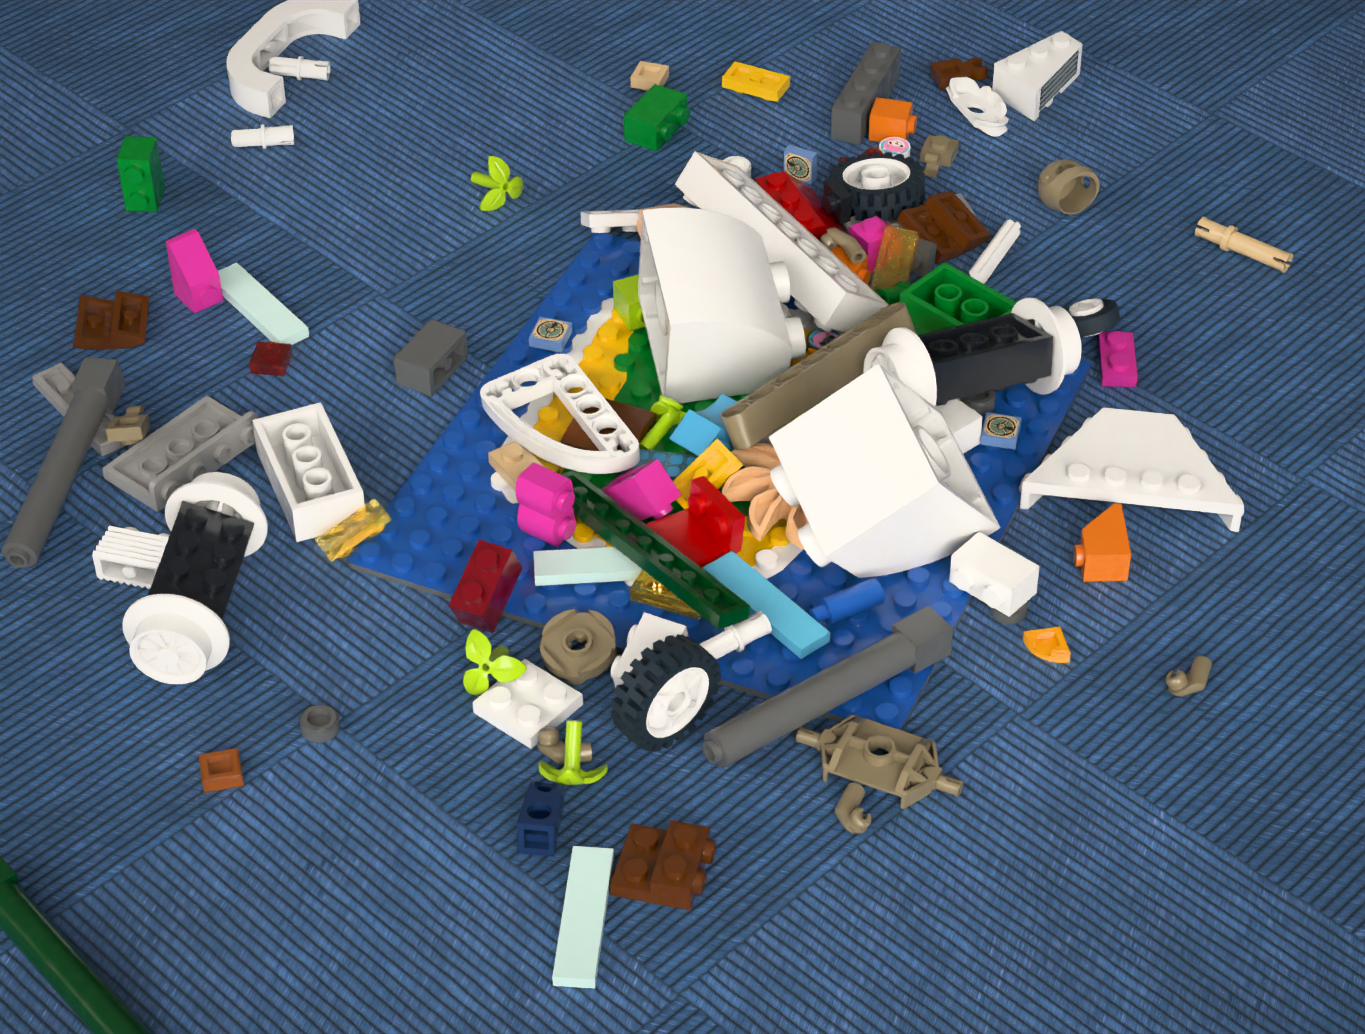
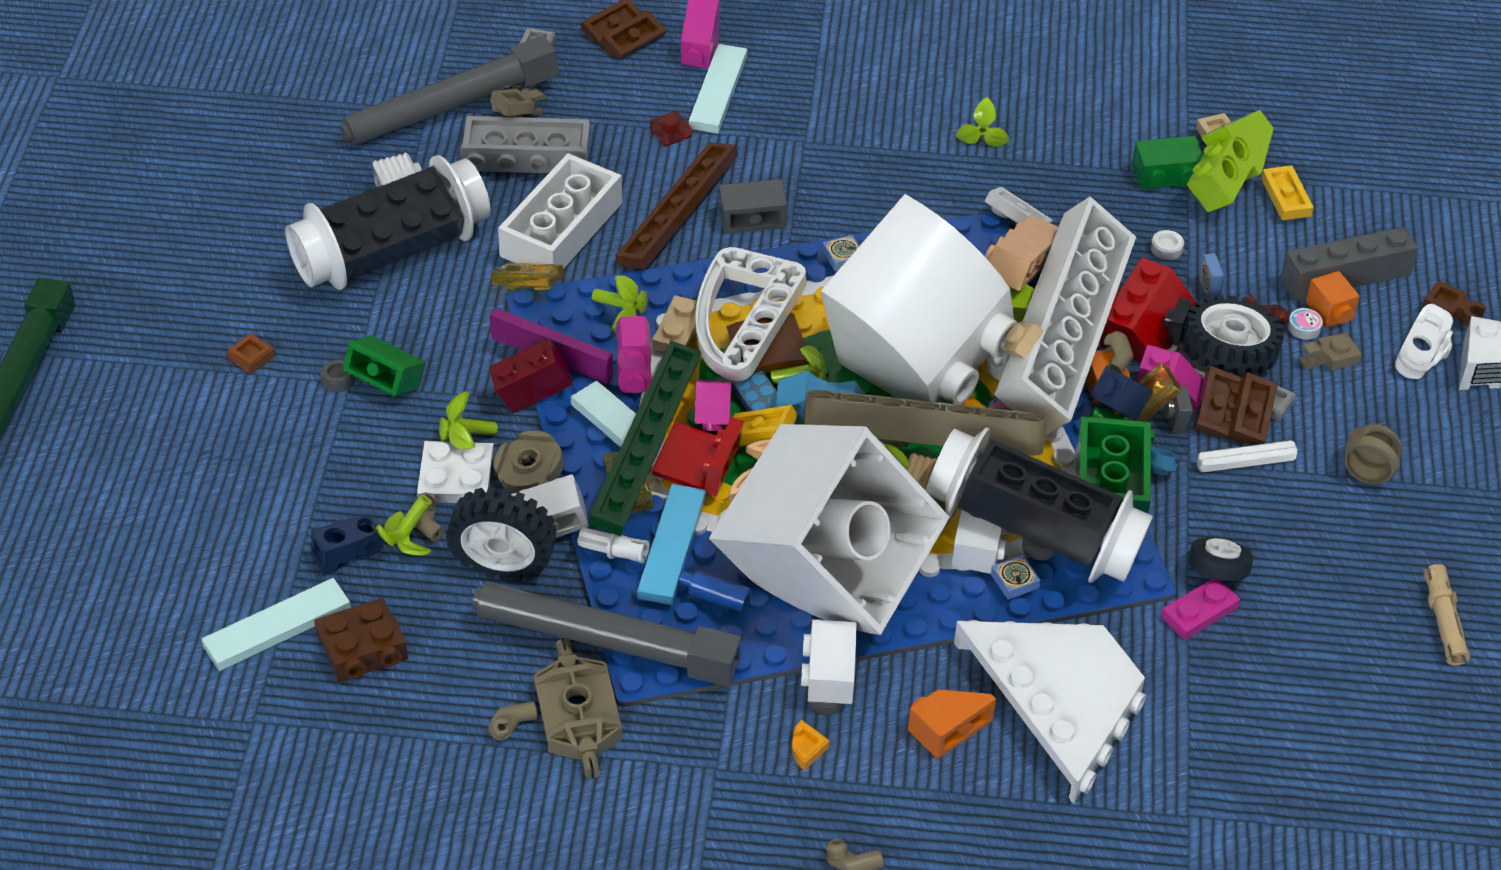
camera: 50 degrees right, 5 degrees up
none -> green brick [342,335,426,397]
none -> magenta tile [489,308,613,384]
none -> lime plant [592,275,648,332]
none -> reddish brown plate [615,142,738,269]
none -> tan plate [1002,321,1044,358]
none -> dark blue brick [1090,366,1153,420]
none -> lime brick [1186,110,1274,212]

